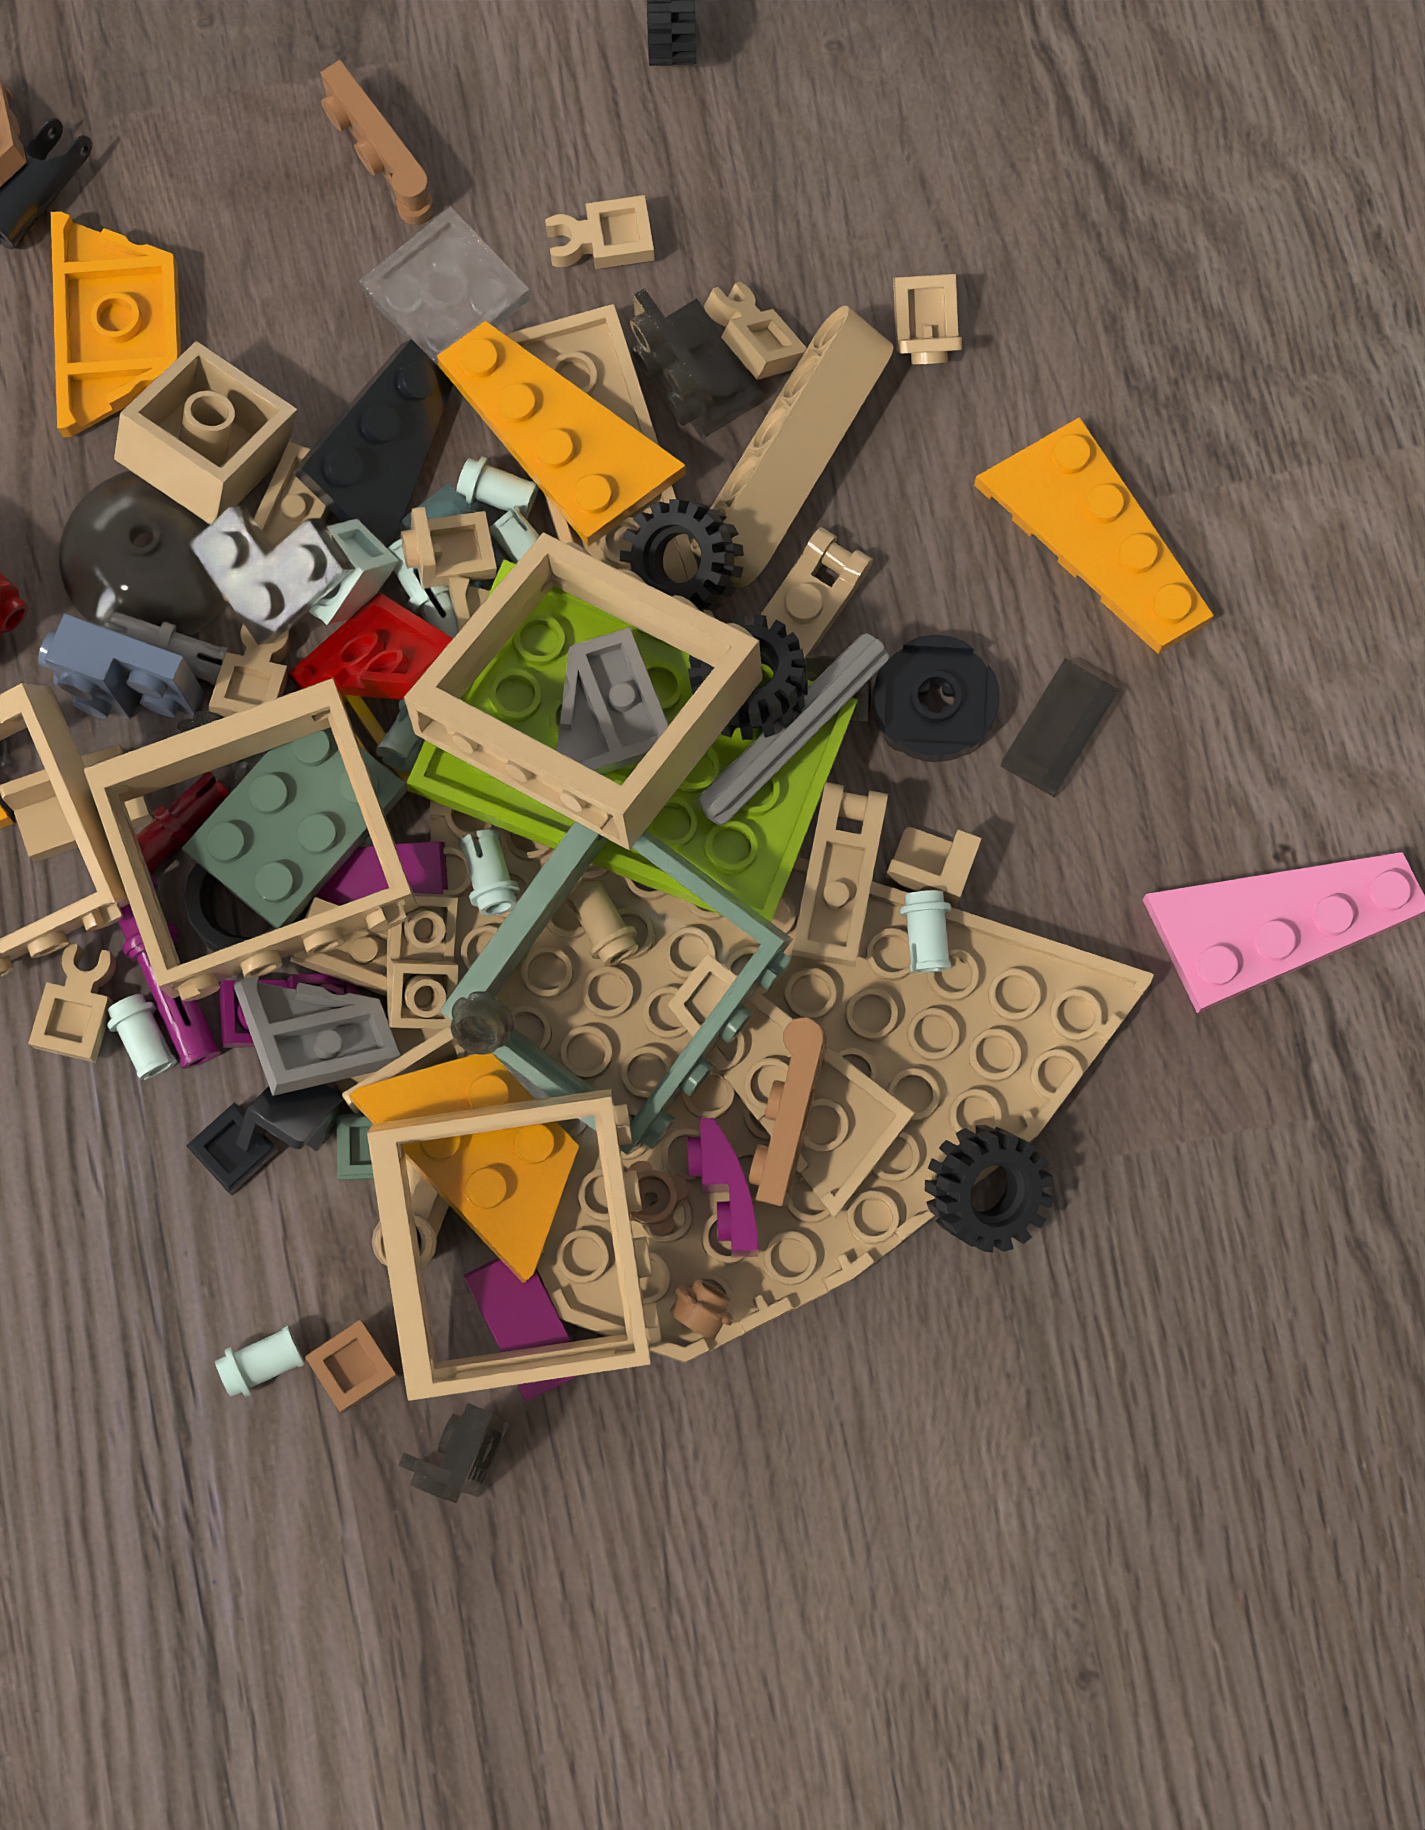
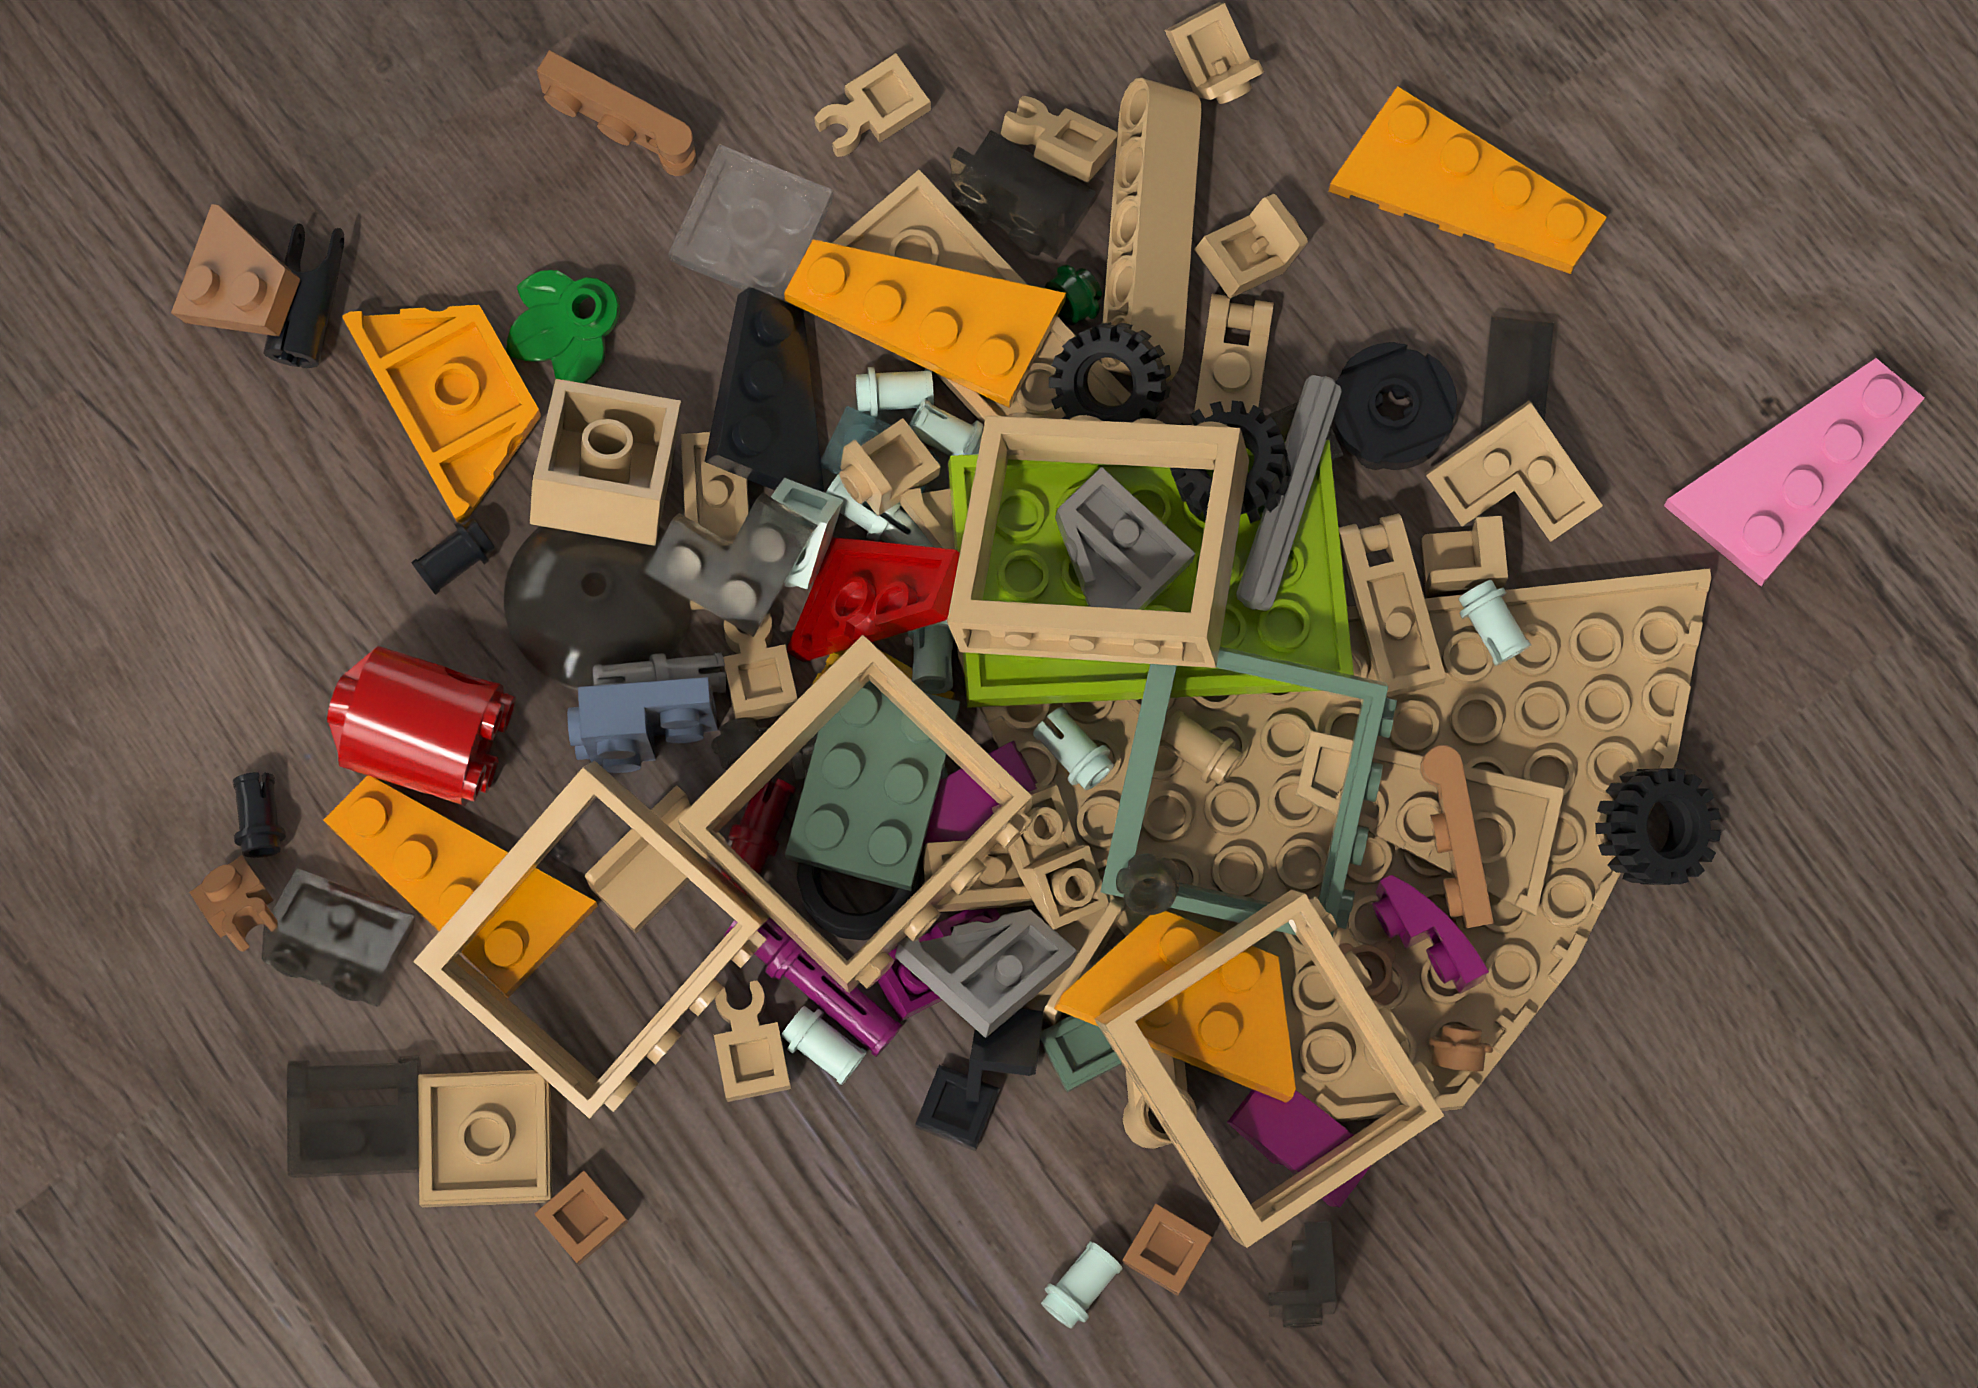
camera: 25 degrees left, 0 degrees up
none -> black pin [411,518,496,595]
none -> green plate [506,270,621,384]
none -> dark green plate [1045,265,1102,325]
none -> tan bracket [1194,194,1308,299]
none -> tan plate [1425,400,1603,542]

